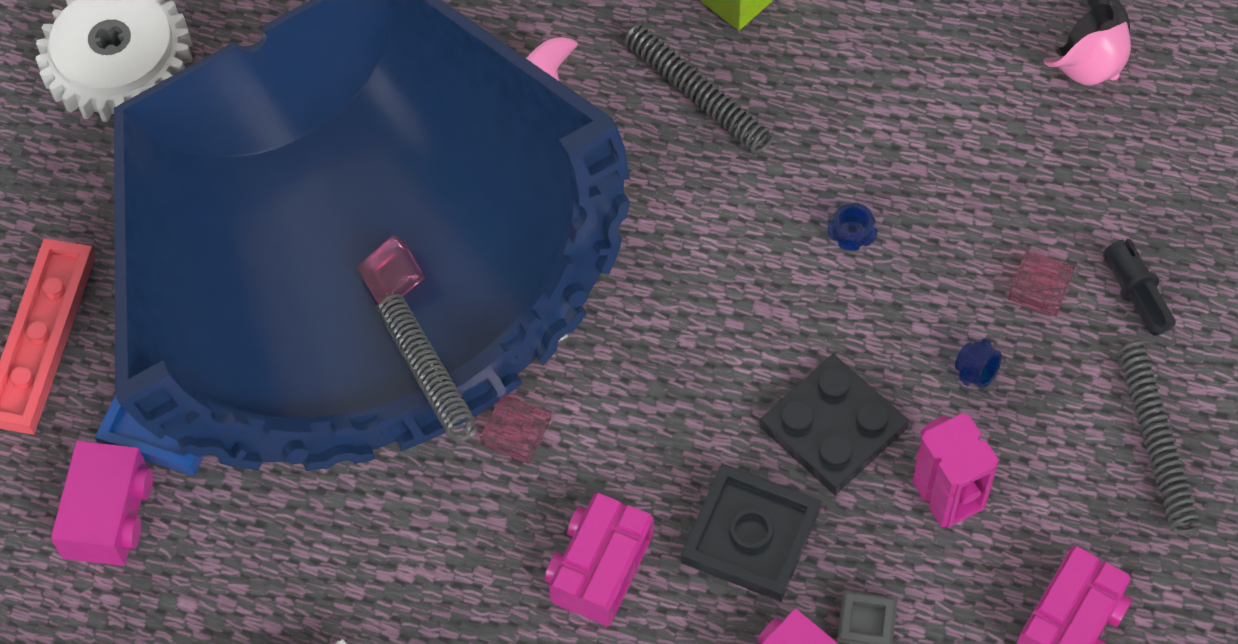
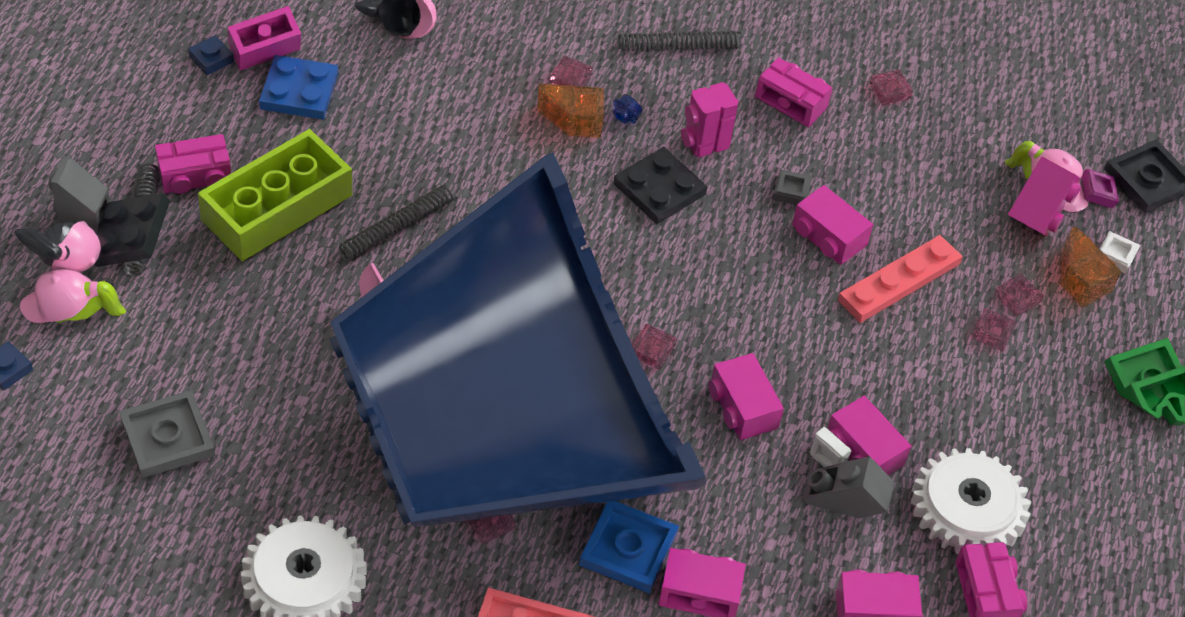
camera: 95 degrees left, 10 degrees down
clear pink tile [357,235,425,309] -> none
dark grey piece [375,294,478,441] -> none
dark pink brick [544,493,654,627] -> none
black plate [681,463,822,602] -> none
clear blue plate [828,203,877,251] -> none
black axle [1103,239,1176,336] -> none
none -> clear orange slope [537,84,604,138]
none -> dark pink brick [708,353,784,440]

